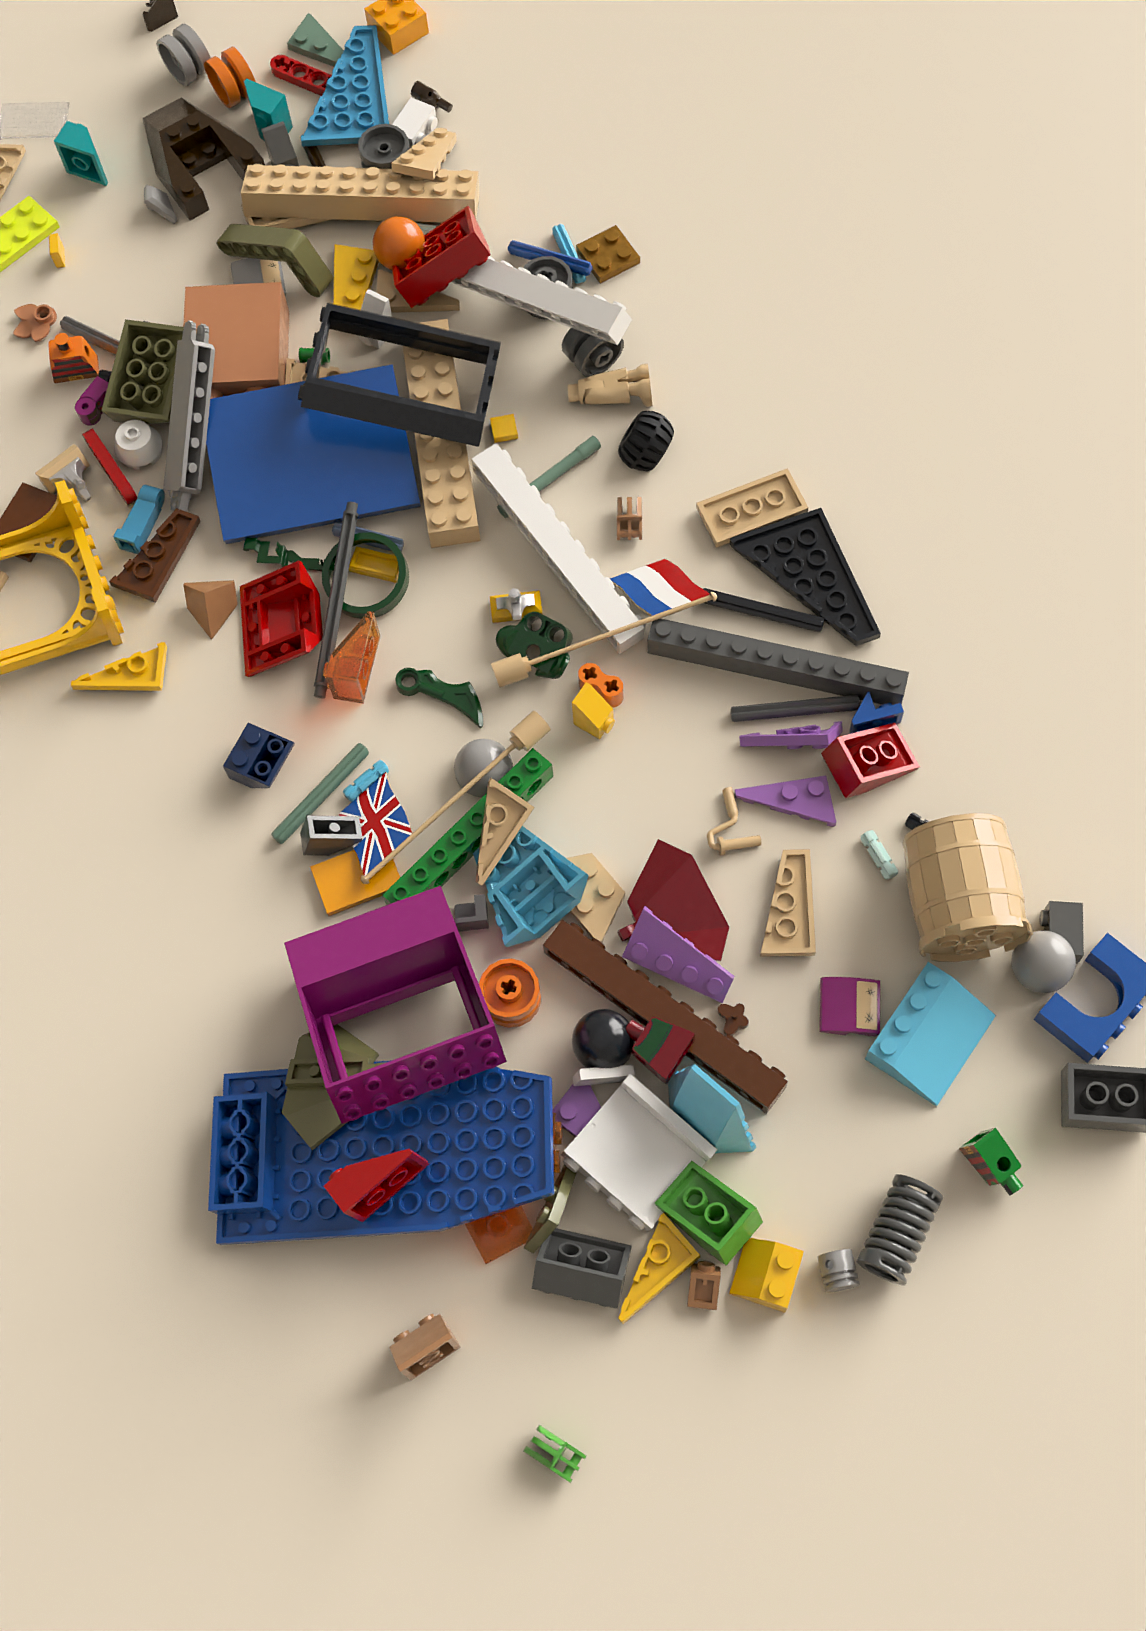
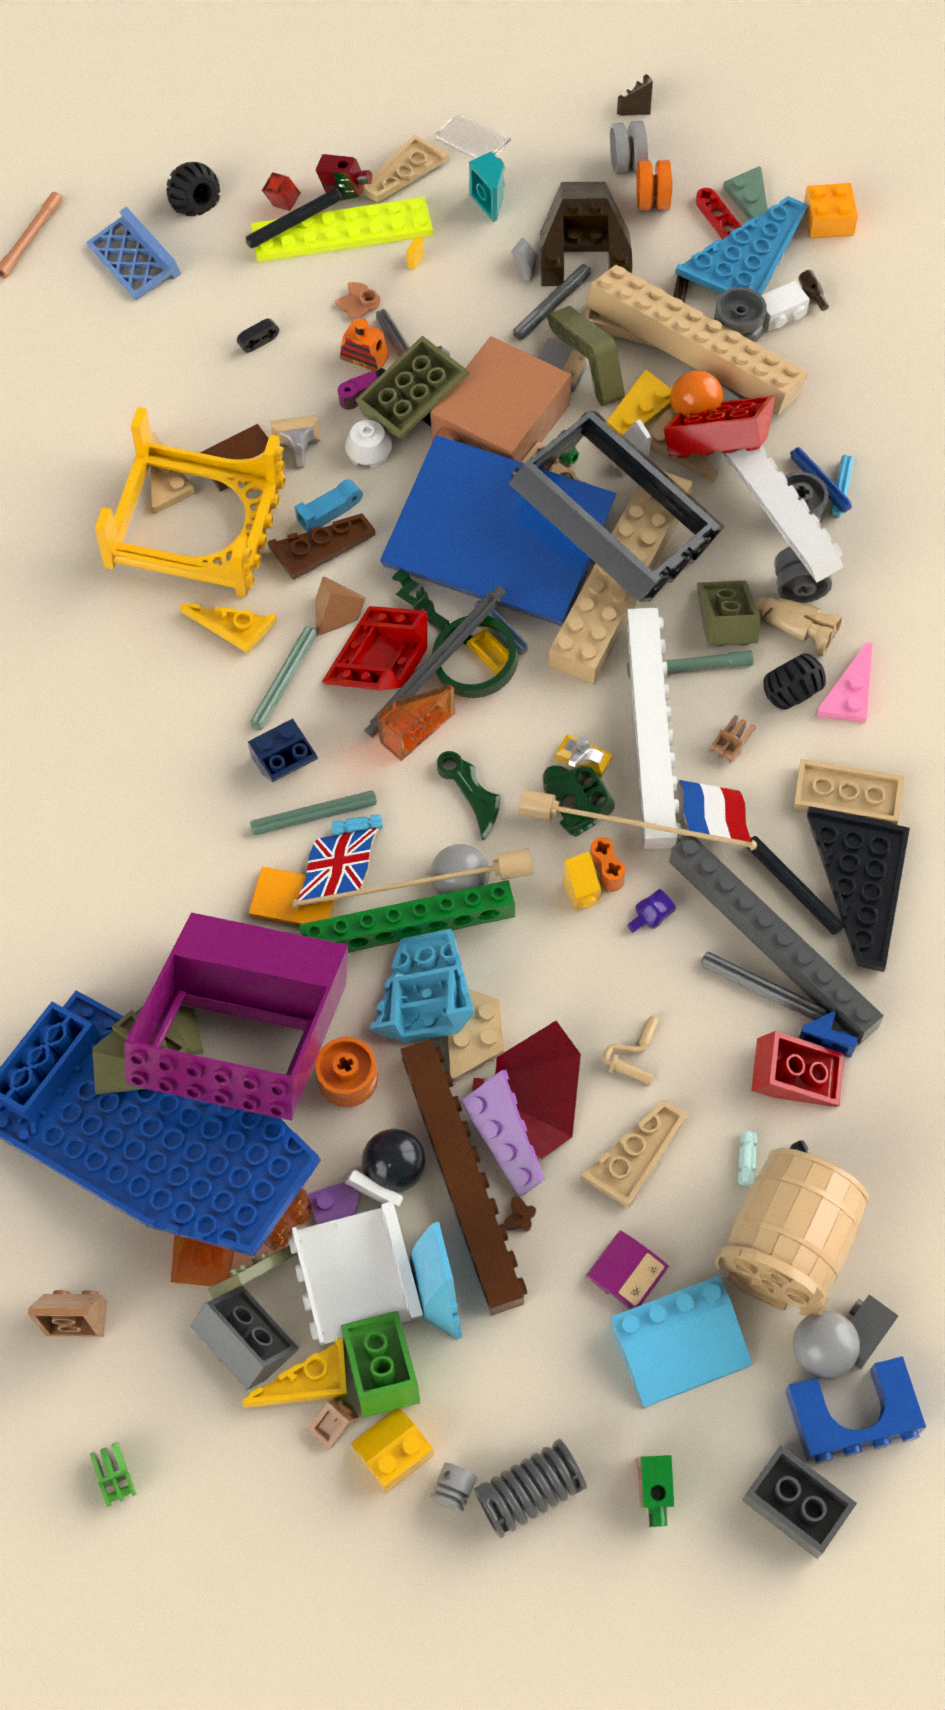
camera: 30 degrees right, 5 degrees down
red beam [82,428,138,505] -> none
light grey hinge [163,320,215,512] -> none
teal slope [244,78,293,141] -> none
dark grey slope [262,121,299,166] -> none
dark grey slope [300,815,362,856] -> none
red slope [324,1149,429,1222] -> none
tan wing [392,128,456,180] -> none
dark grey panel [454,894,489,932] -> none
tan wing [475,778,535,886] -> none
yellow tile [490,414,518,443] -> none
pearl gold plate [576,225,640,284] -> none
dark red torso [625,1017,695,1085] -> none
medium lavender wing [734,776,836,827] -> none
medium lavender wing [739,721,843,749] -> none
none -> sand green axle [250,626,317,730]
none -> dark grey axle [513,264,591,340]
none -> dark purple piece [627,889,676,933]
none -> olive slope [697,580,760,647]
none -> bright pink wing [816,642,873,722]

